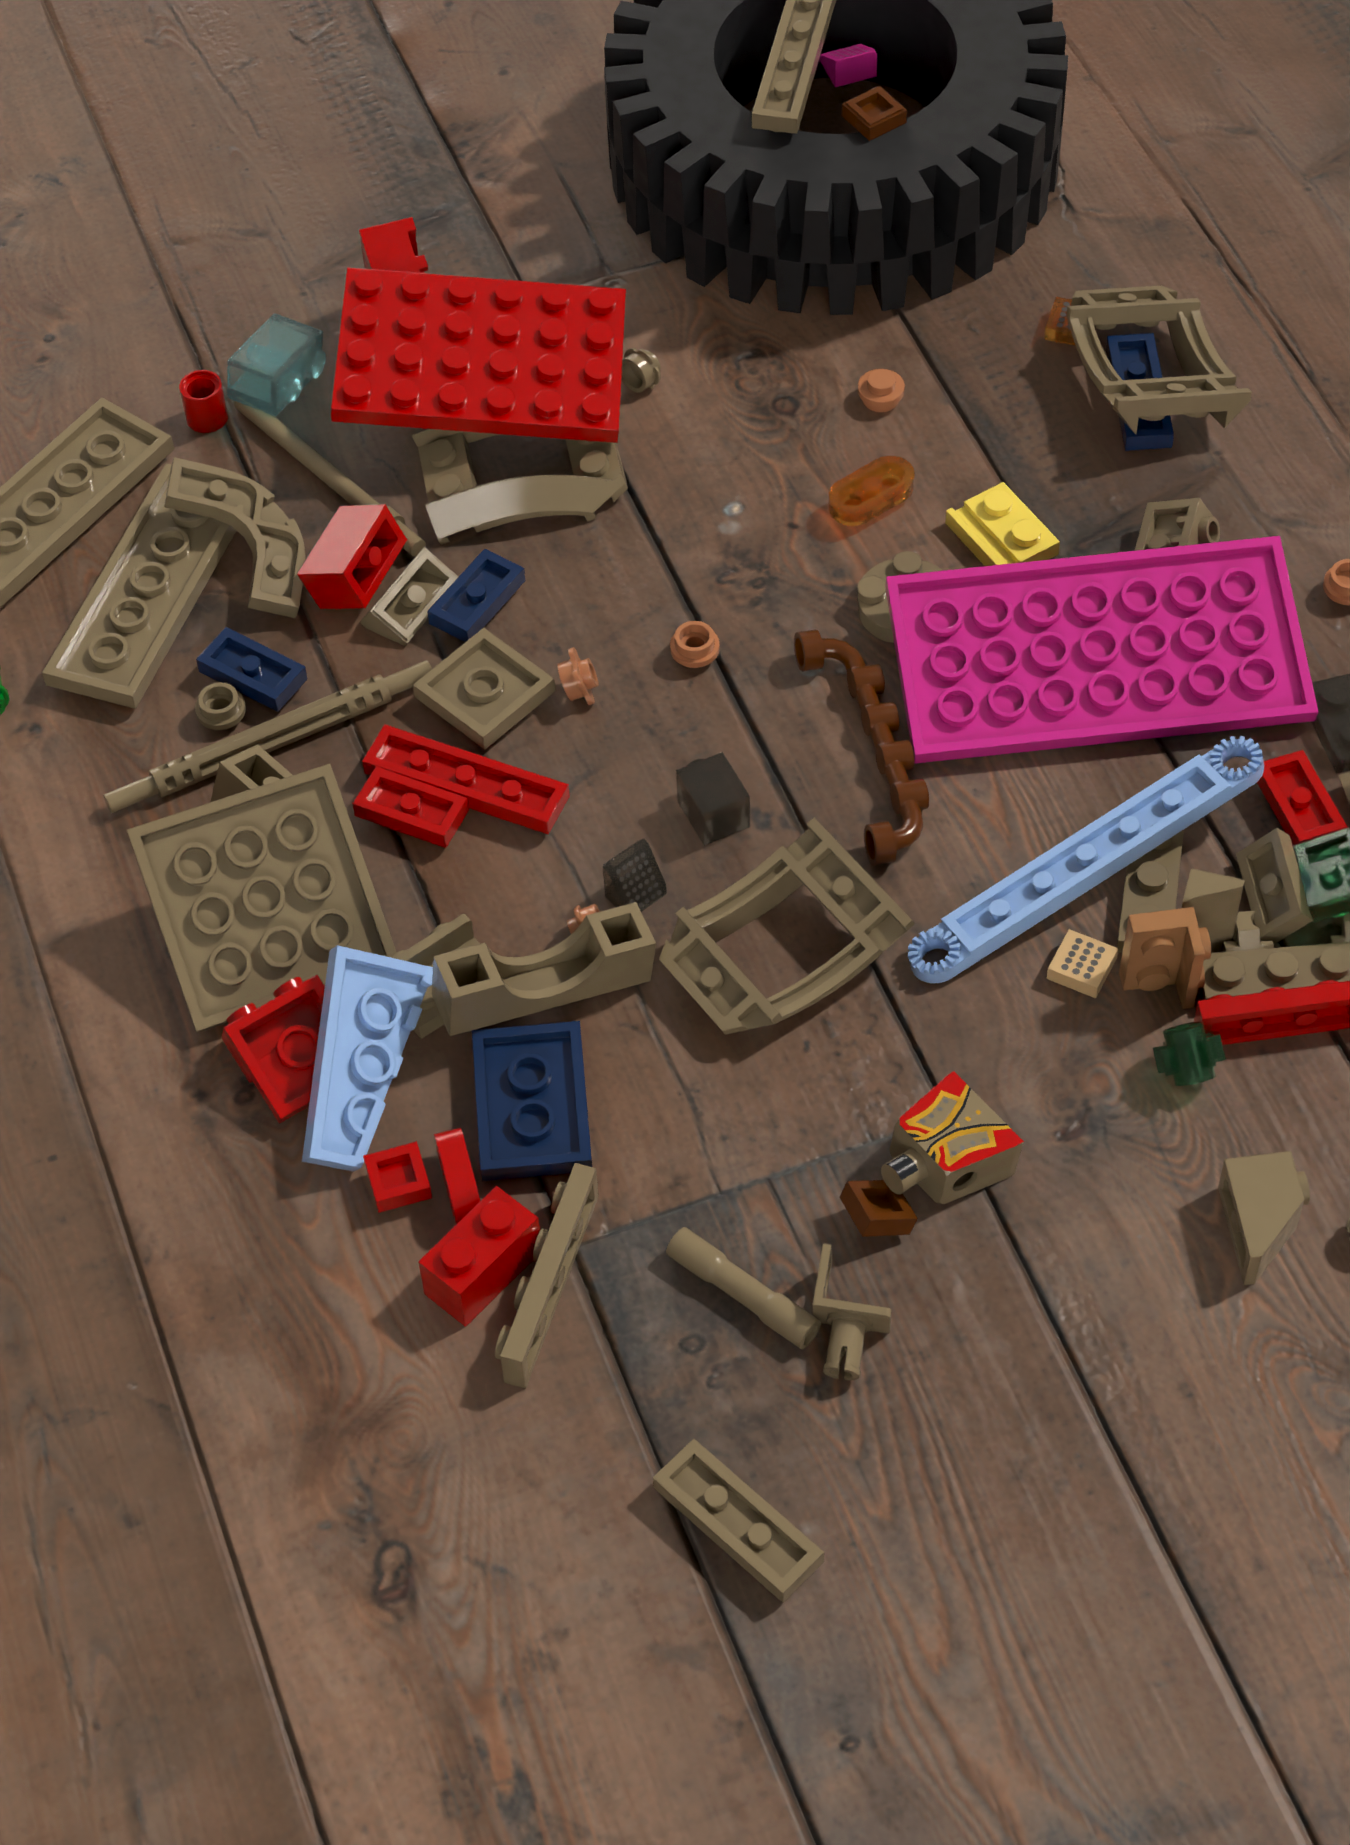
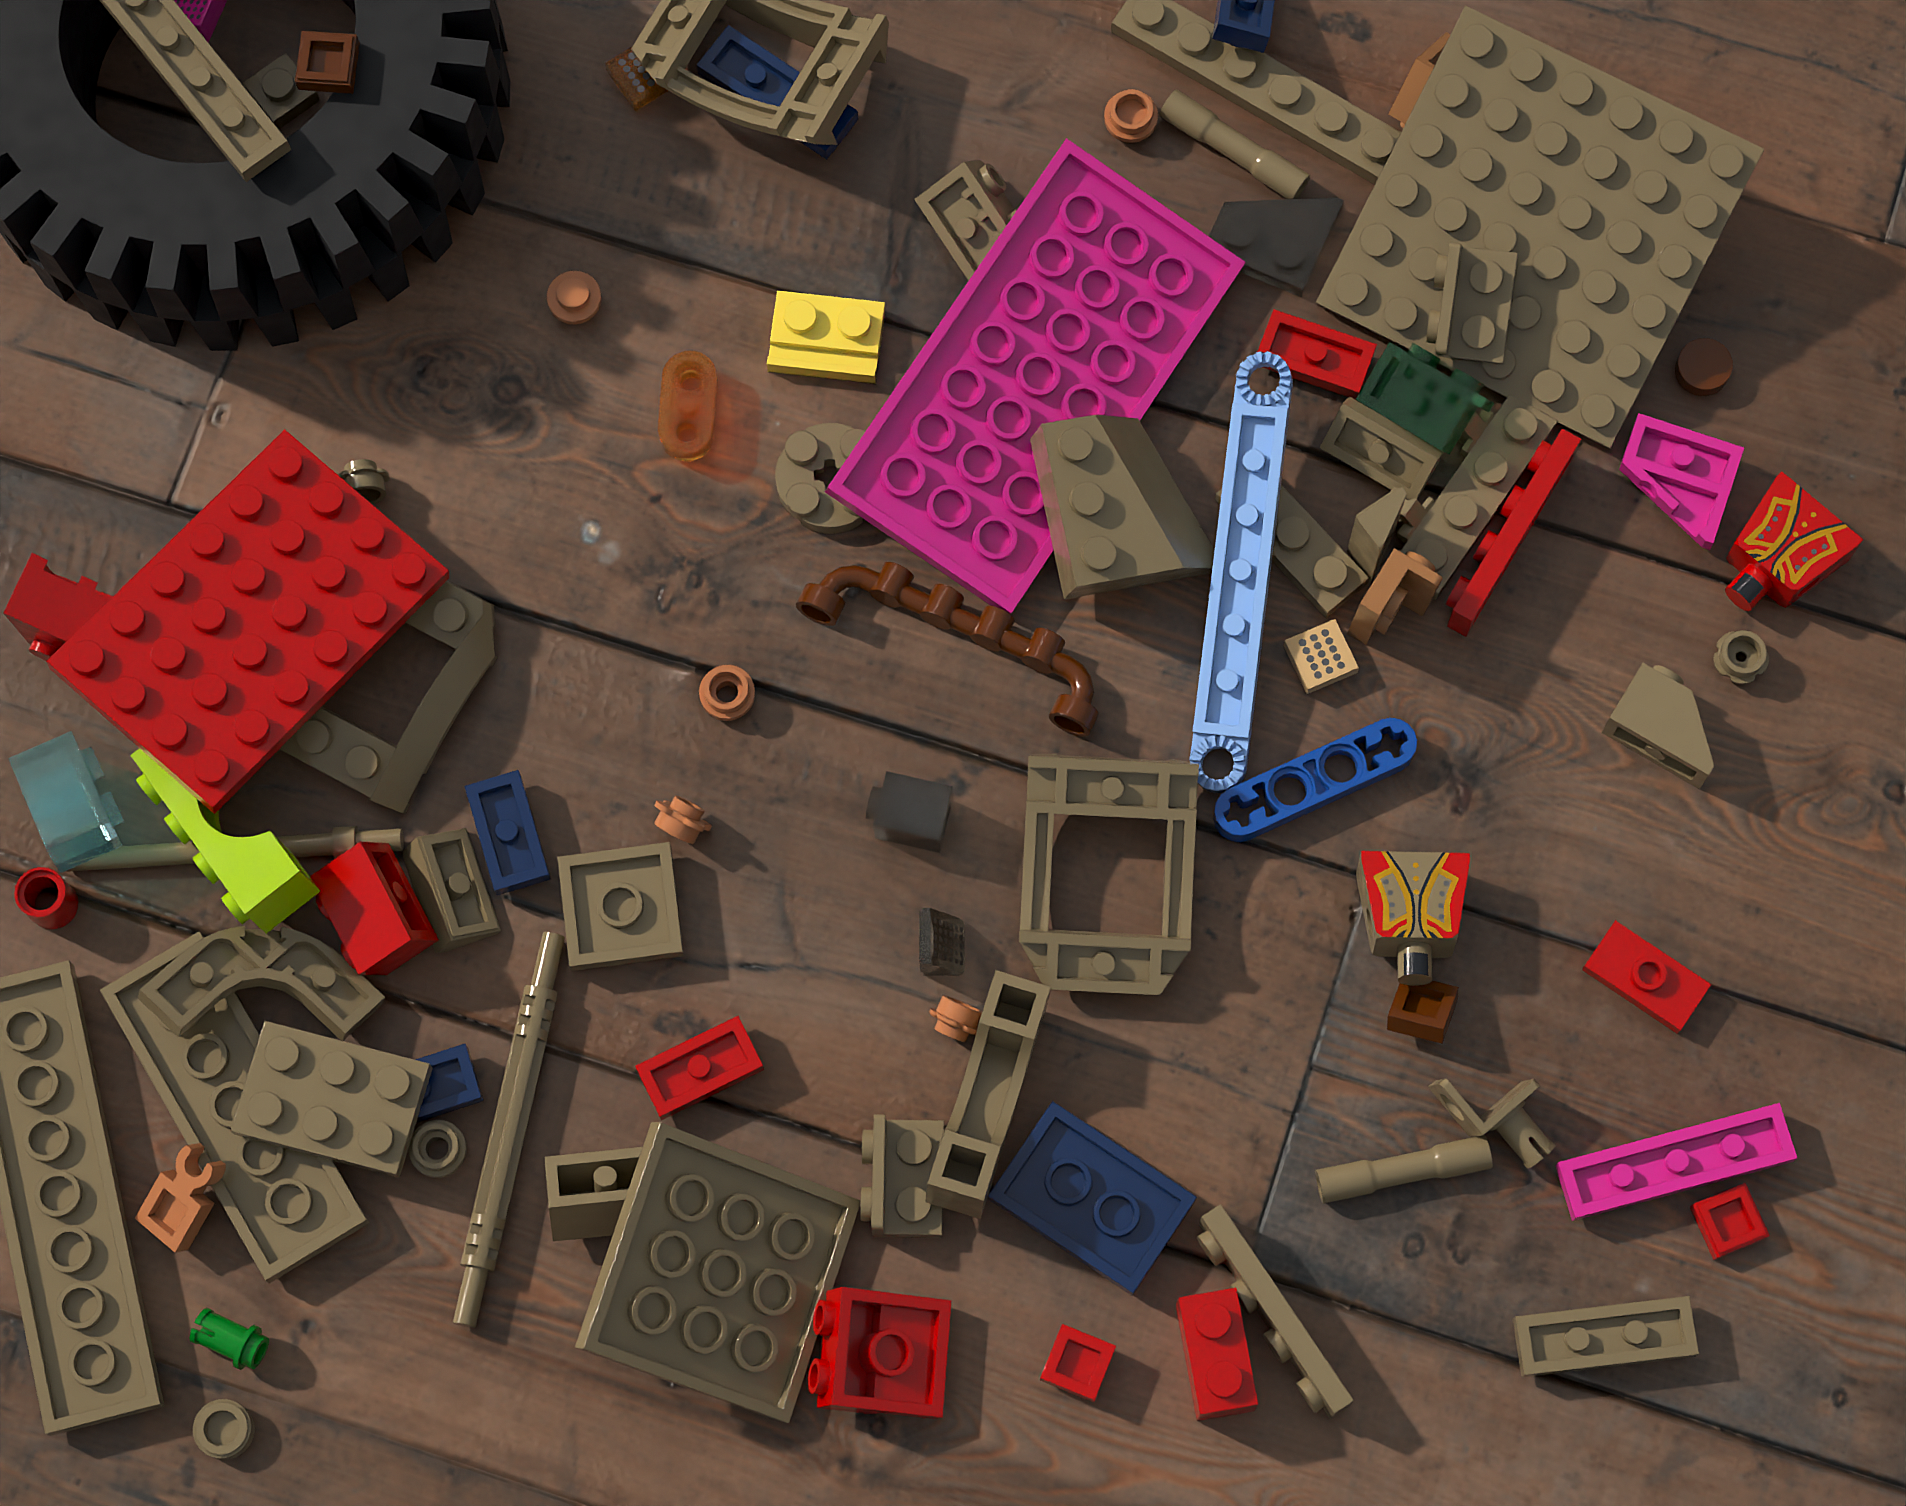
camera: 50 degrees left, 20 degrees up
light blue wing [302,945,433,1172] -> none
red plate [362,724,570,835] -> none
red beam [434,1128,480,1225] -> none
clear green gear [1153,1022,1226,1086] -> none
none -> lime arch [130,748,320,934]
none -> nougat plate [135,1143,226,1253]
none -> dark tan plate [230,1021,433,1178]
none -> dark tan wedge [1030,415,1215,600]
none -> blue beam [1213,718,1417,842]
none -> dark pink plate [1555,1103,1797,1221]
none -> red plate [1582,920,1712,1034]
none -> red tile [1690,1182,1770,1260]

